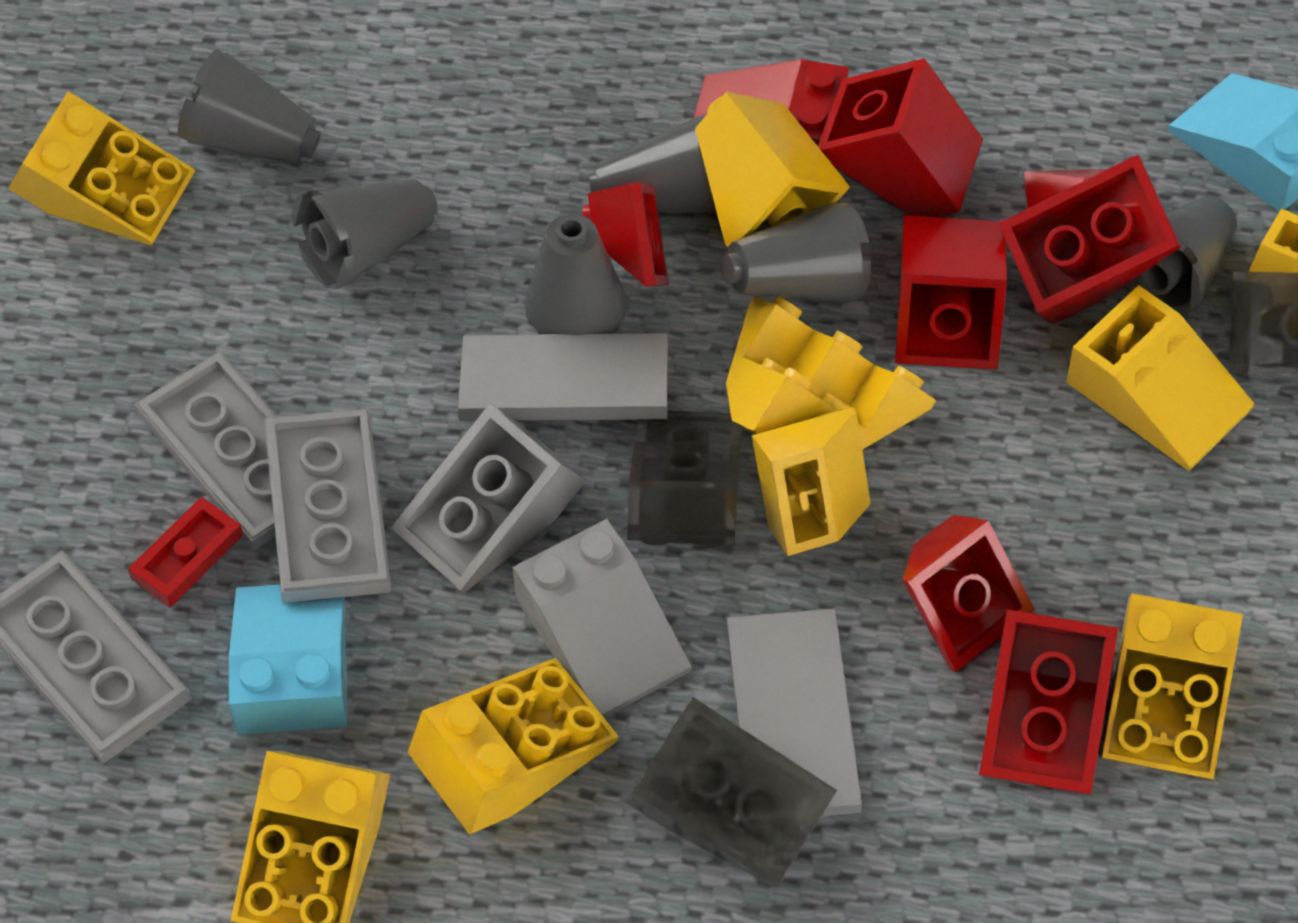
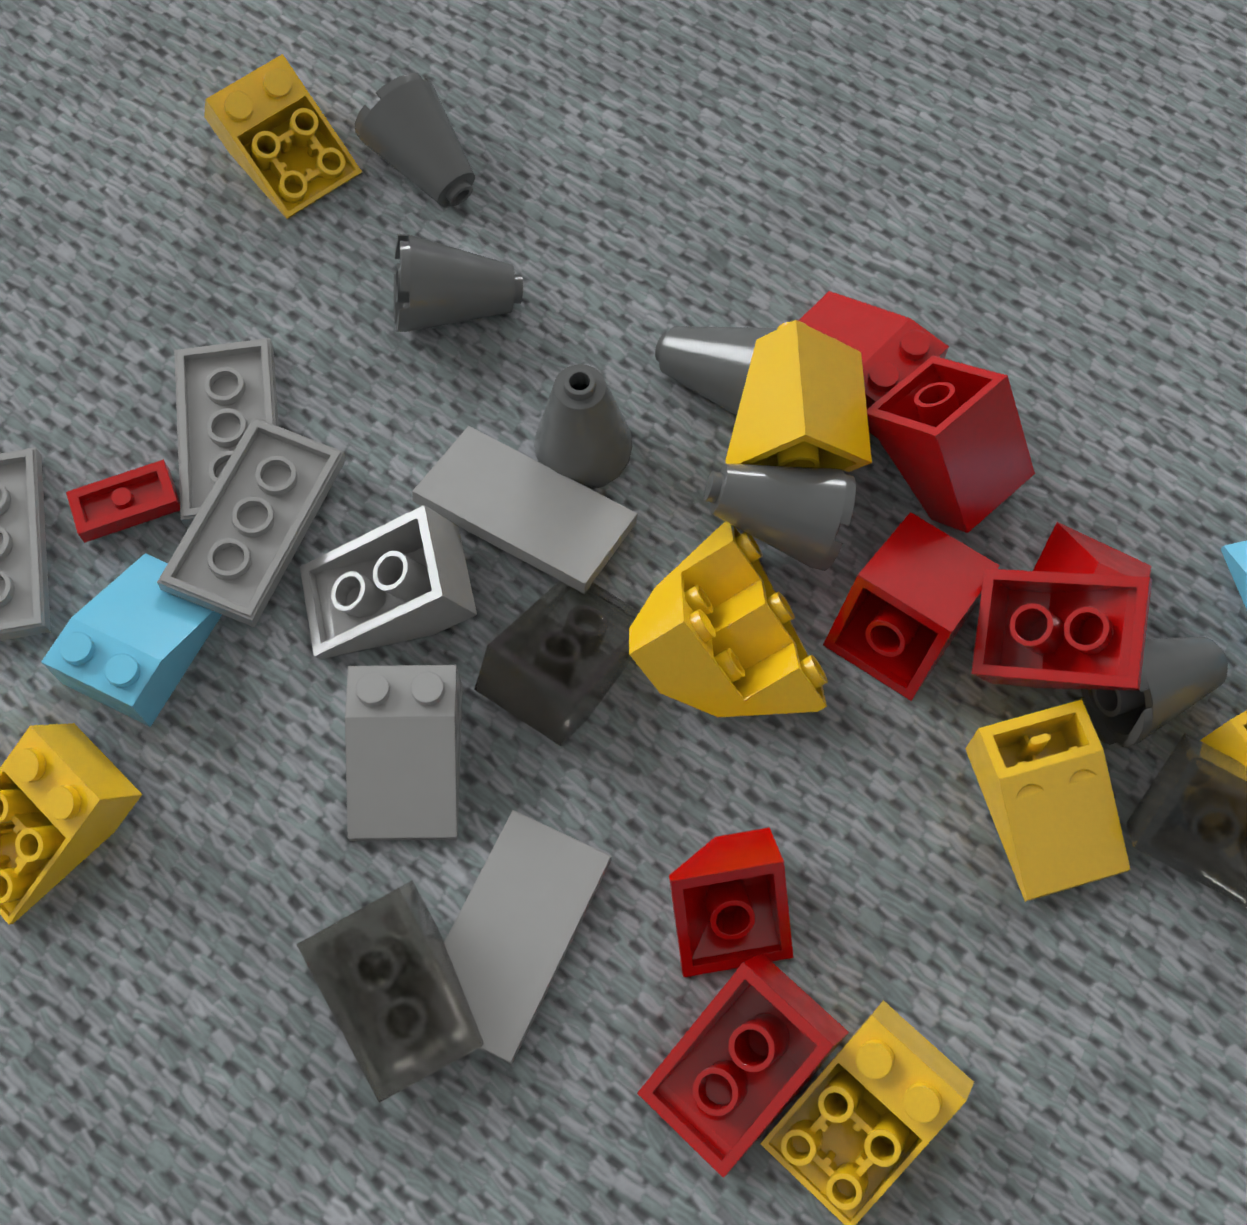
camera: 30 degrees right, 10 degrees up
yellow slope [407,658,619,835] -> none
red slope [582,182,669,287] -> none
yellow slope [752,407,871,556] -> none

